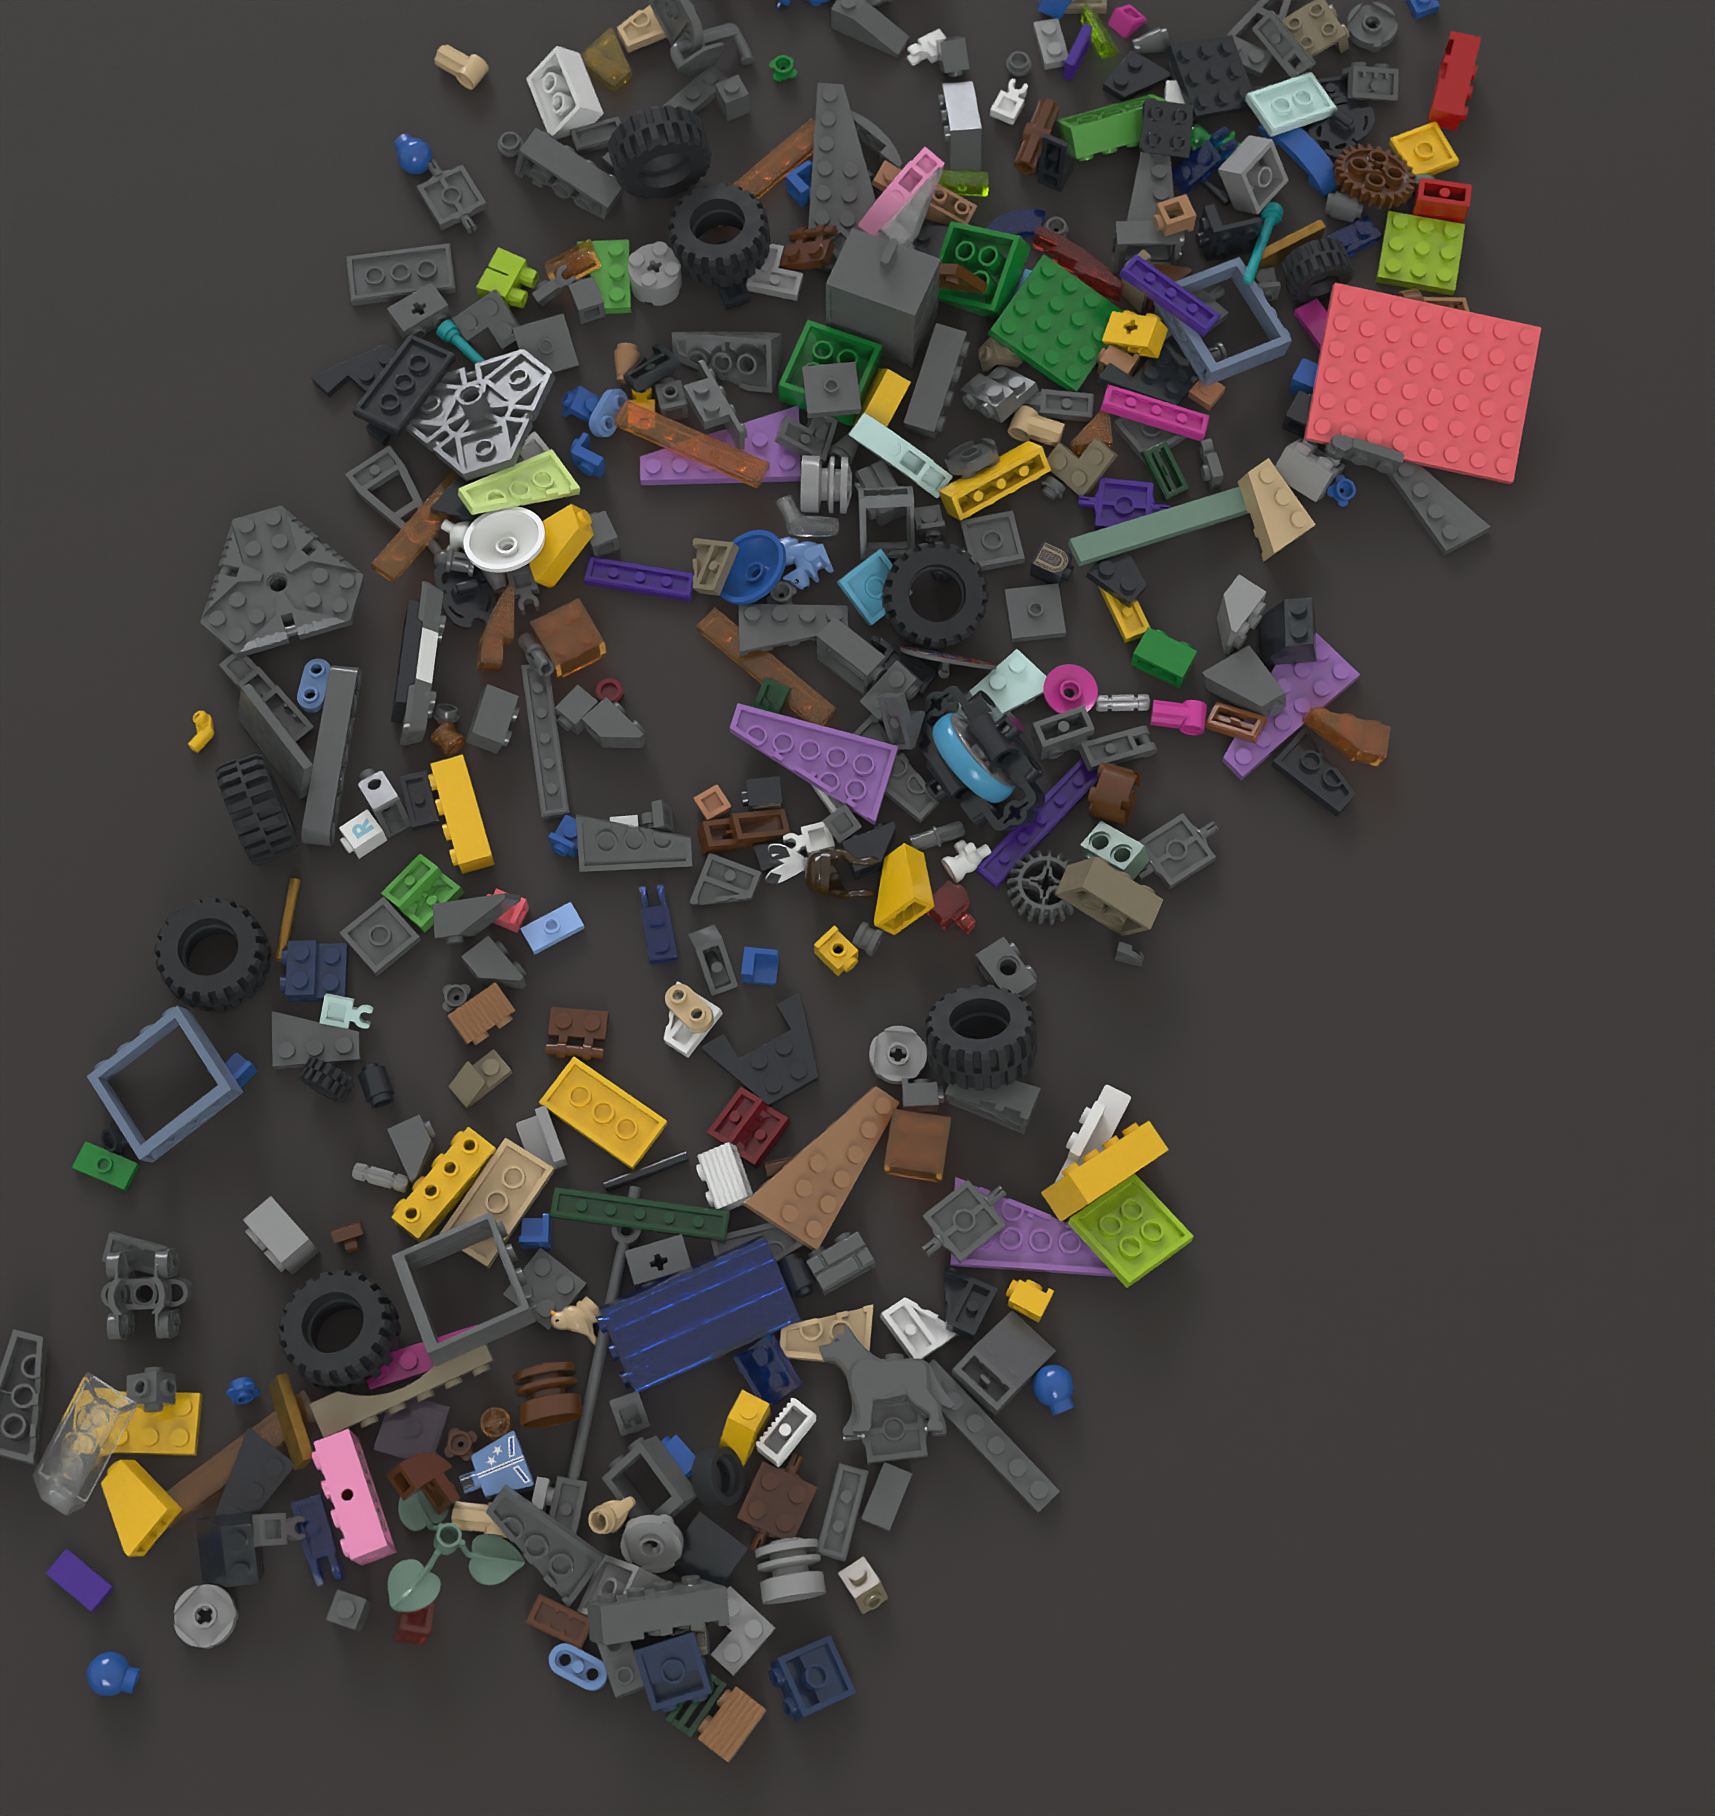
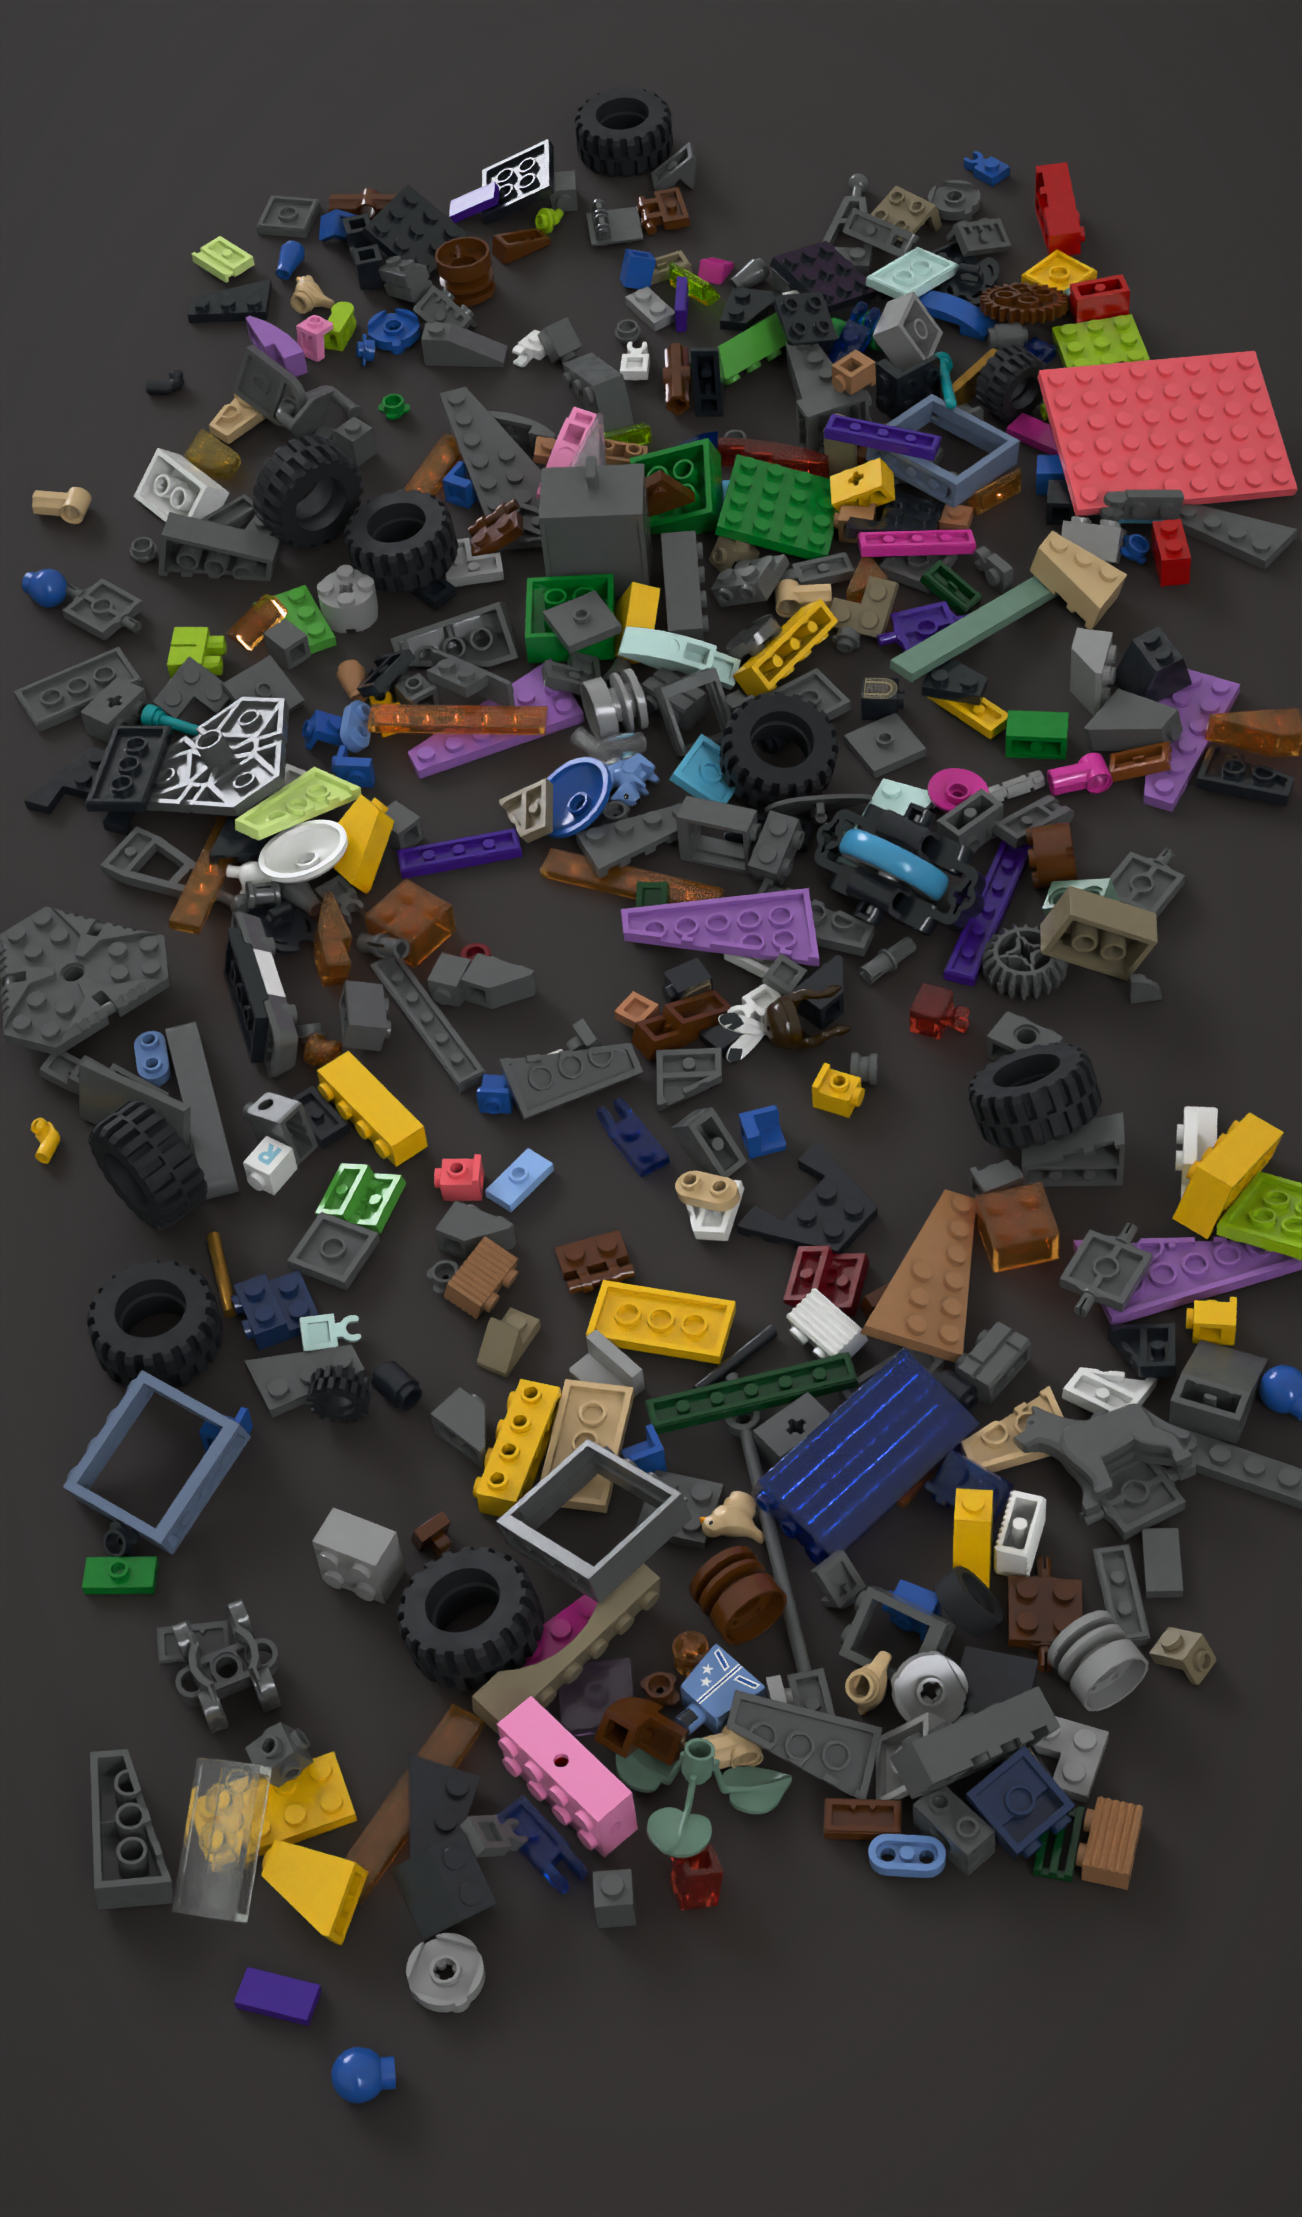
camera: 15 degrees left, 20 degrees down
blue plate [226,1377,260,1404] -> none
pearl gold tile [268,1373,313,1471] -> none
light grey axle [352,1163,410,1192] -> none
dark grey slope [432,893,521,944] -> none
dark grey plate [532,265,577,308] -> none
dark blue plate [769,1635,856,1722] -> none
light grey plate [869,1026,927,1084] -> none
yellow slope [874,843,935,935] -> none
dark grey slope [877,693,925,750] -> none
white piece [941,840,991,883] -> none
none -> clear orange slope [965,468,1021,516]
none -> red brick [1151,519,1191,587]

